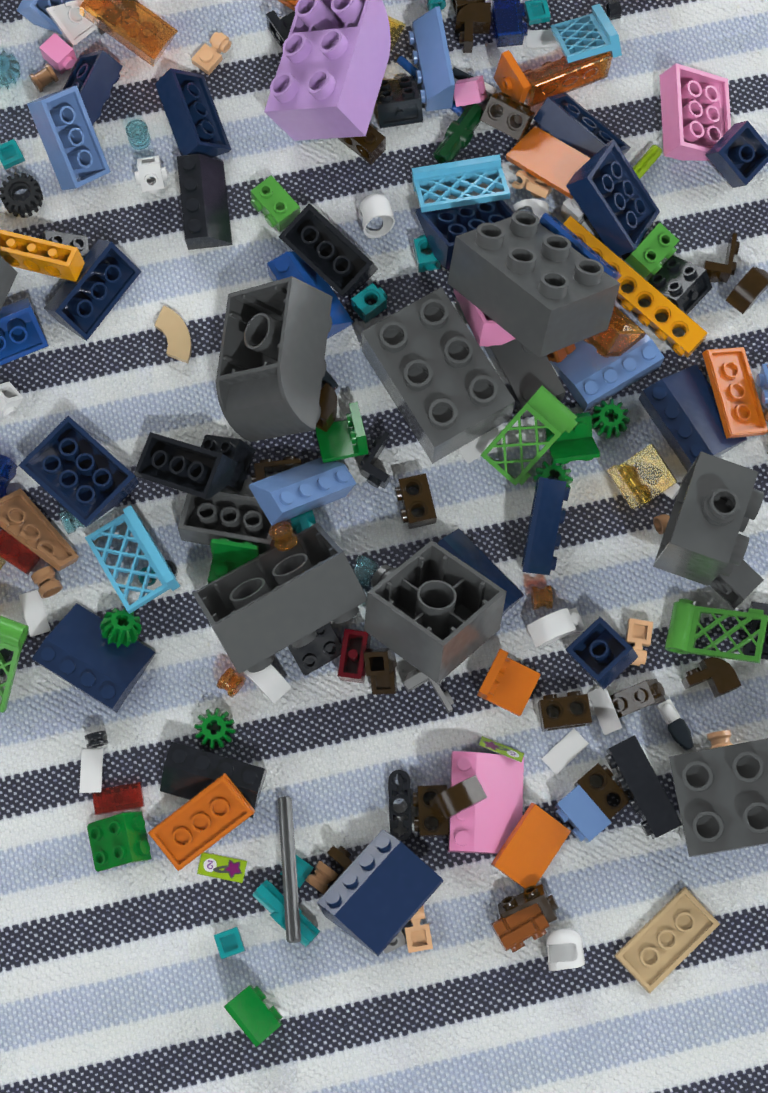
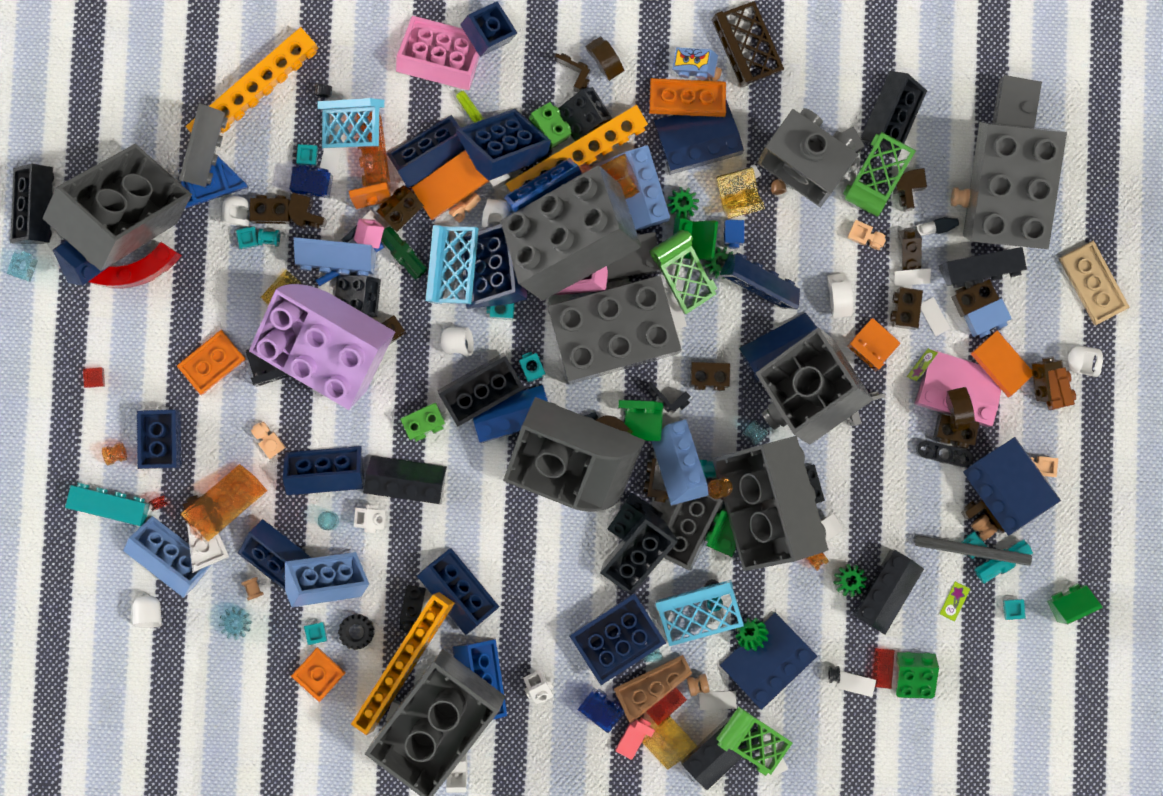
camera: 75 degrees left, 10 degrees up
bright pink brick [39,33,77,75] -> none
orange tile [148,773,255,871] -> none
tan tile [154,305,192,364] -> none
dark red brick [337,629,371,684] -> none
dark brown brick [364,648,397,695] -> none
clear orange wheel [531,585,553,610] -> none
dark blue brick [565,617,638,690] -> none
none -> blue brick [724,220,744,249]

